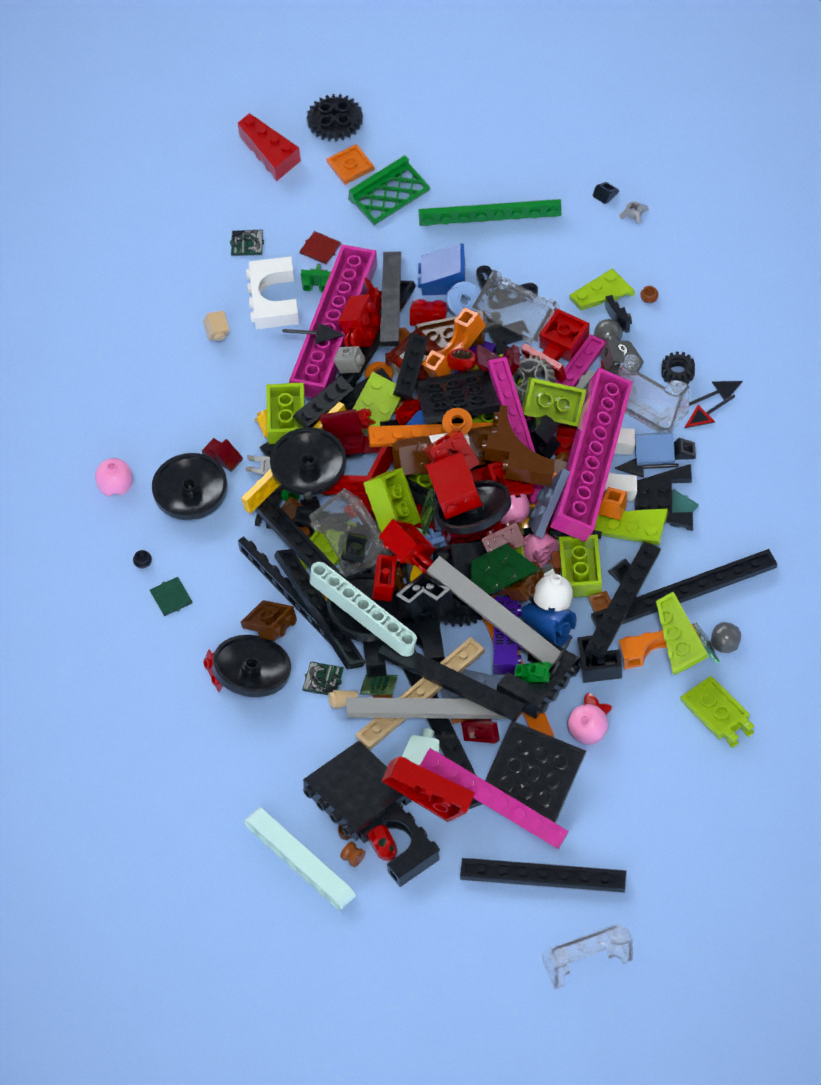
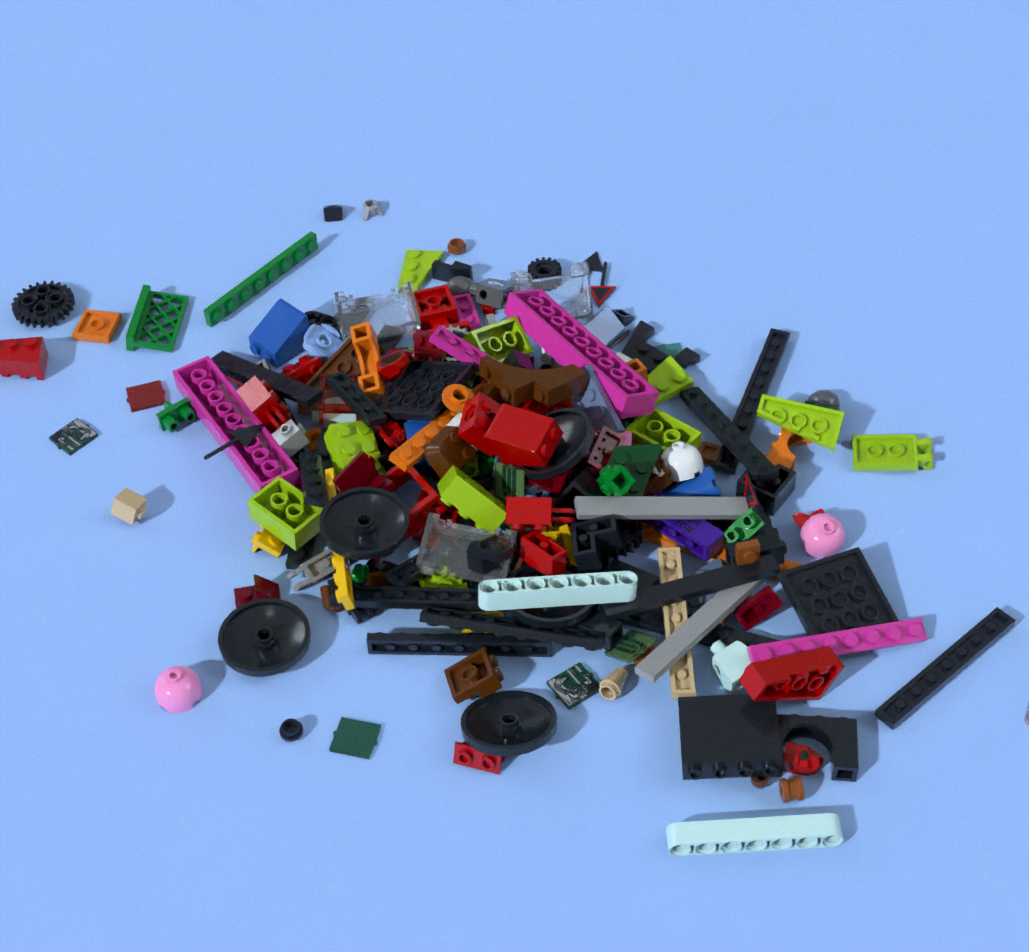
camera: 50 degrees left, 10 degrees down
white arch [246,256,299,329] -> none
black slope [608,558,630,584] -> none
none -> green brick [596,465,636,497]
none -> dark orange plate [735,539,760,566]

